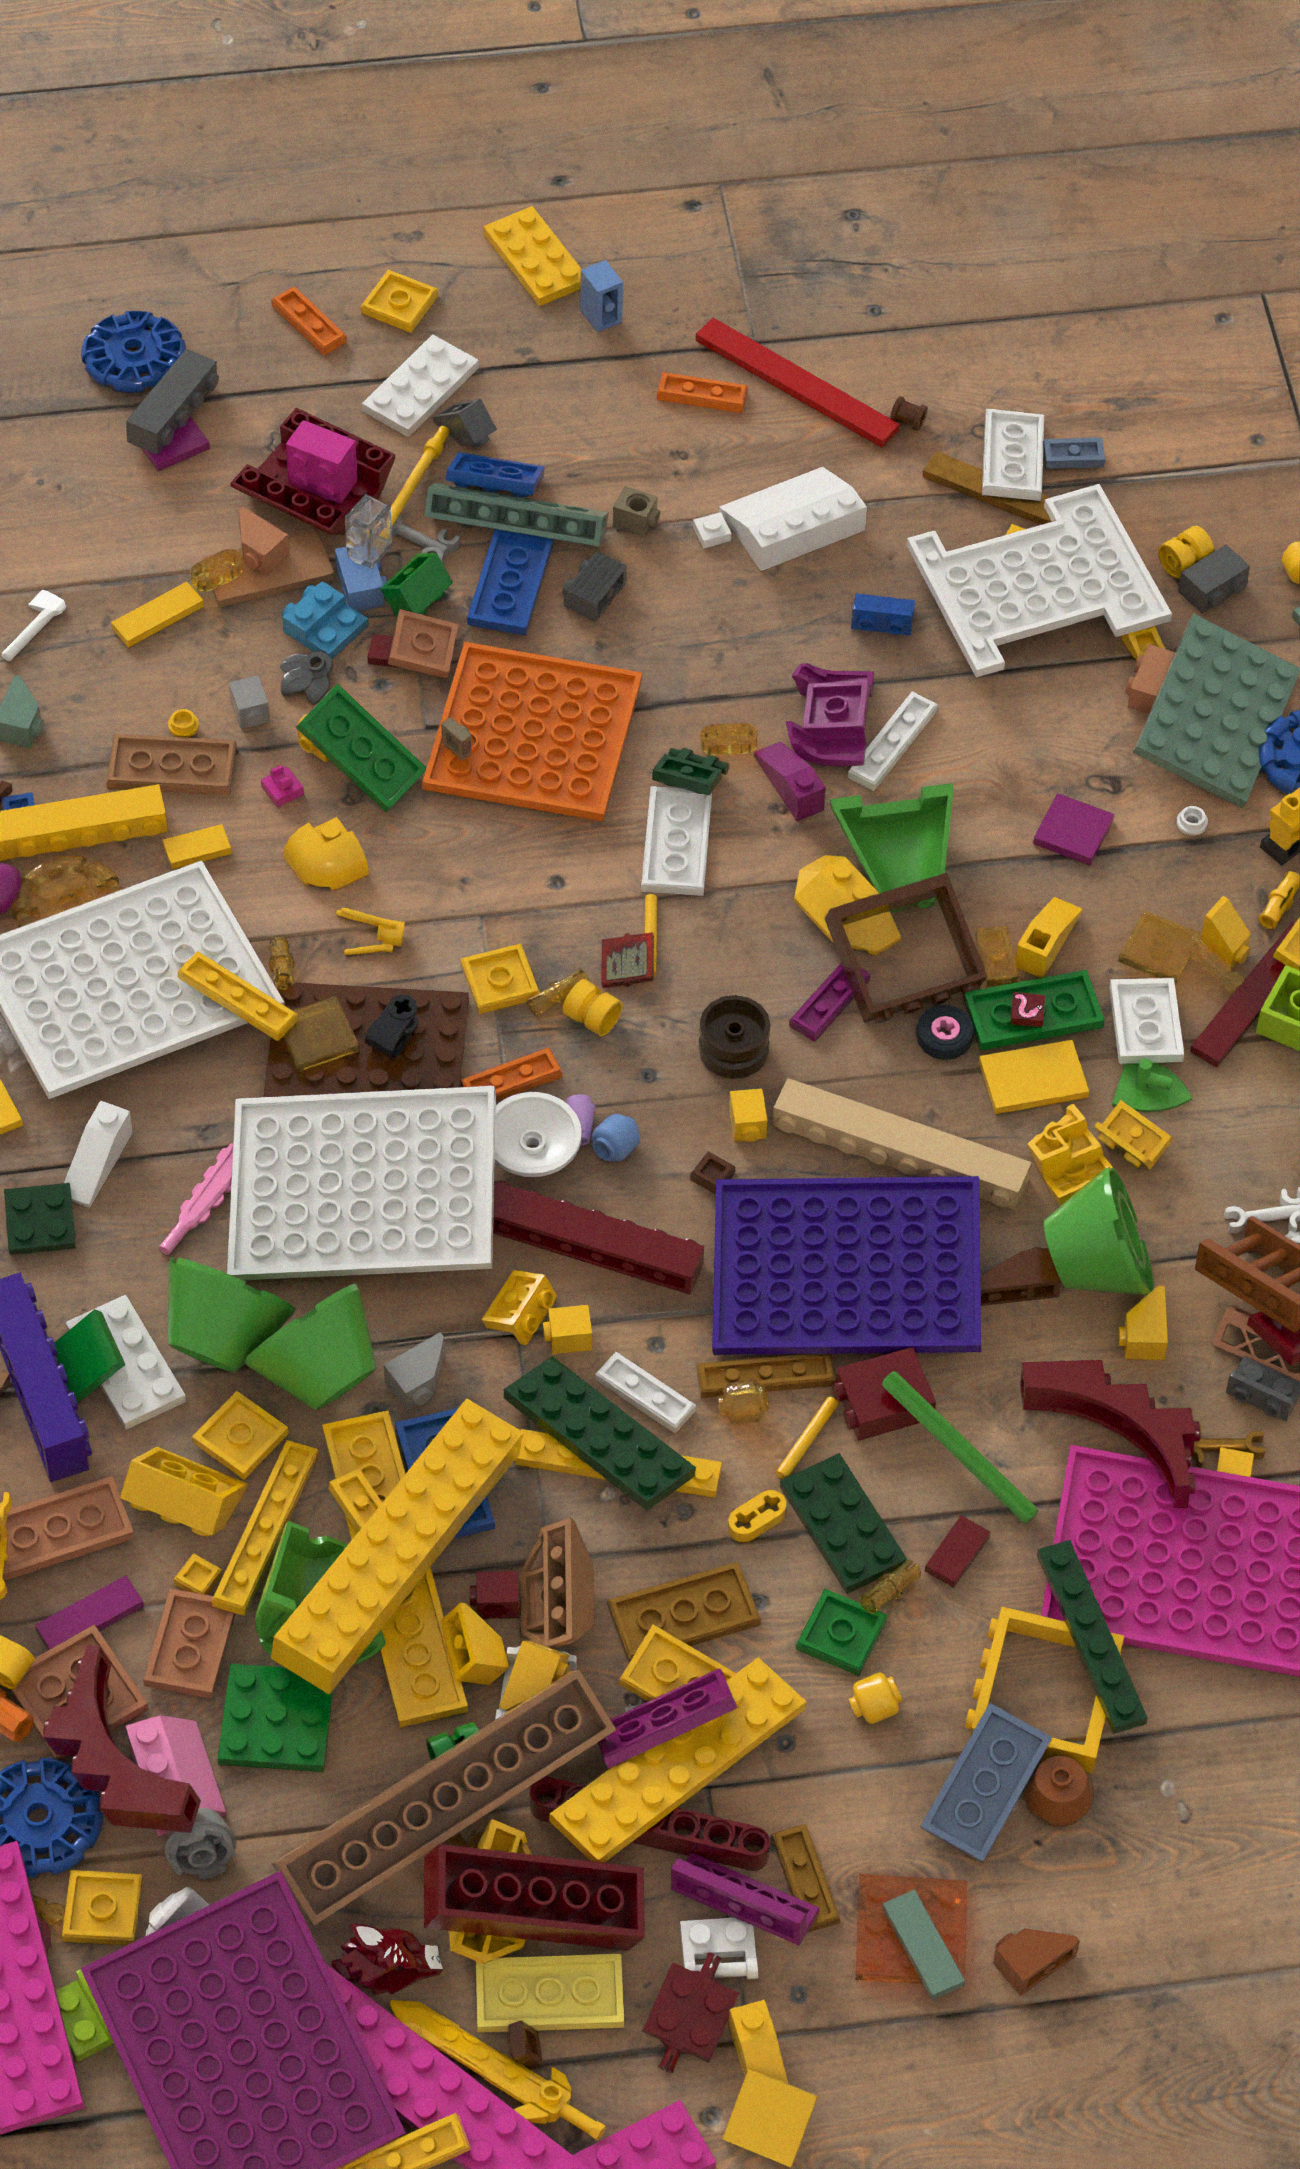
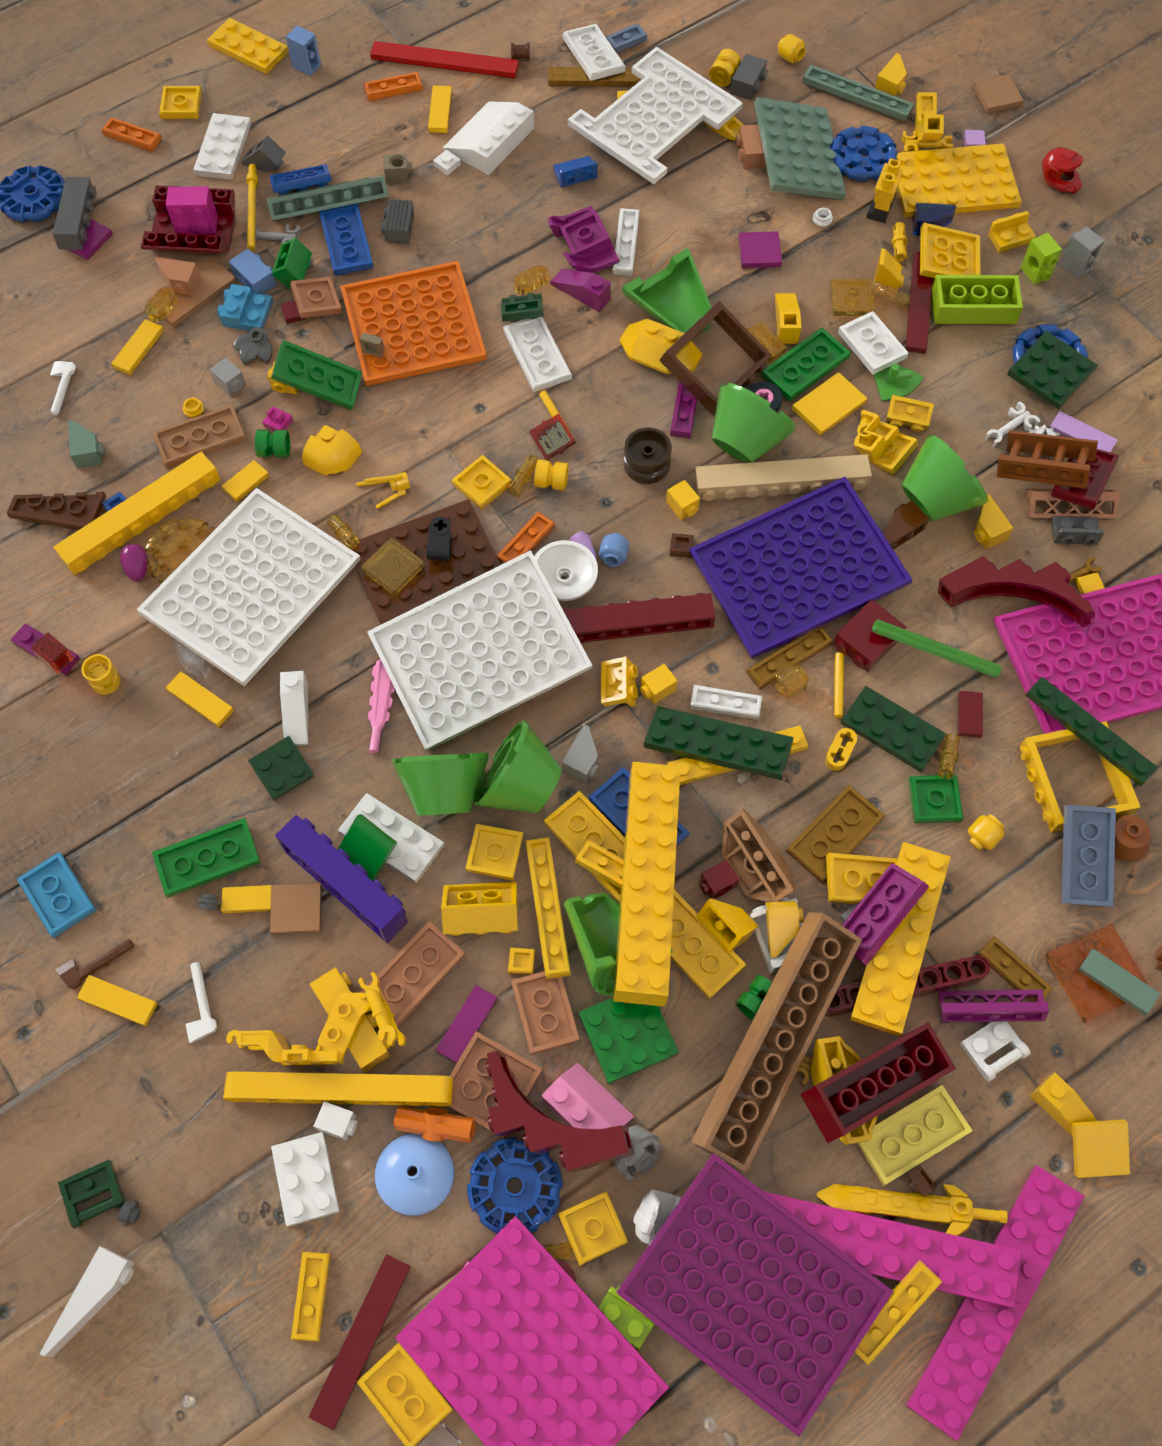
camera: 25 degrees left, 10 degrees up
yellow tile [177,951,298,1041] -> none
dark red piece [332,1924,443,1995] -> none
clear brick [345,494,392,569] -> none
dark red plate [642,1952,739,2073] -> none
dark red tile [1010,992,1045,1027] -> none
none -> green wheel [255,429,291,458]
none -> yellow tile [428,85,452,133]
none -> bright green cone [711,383,796,463]

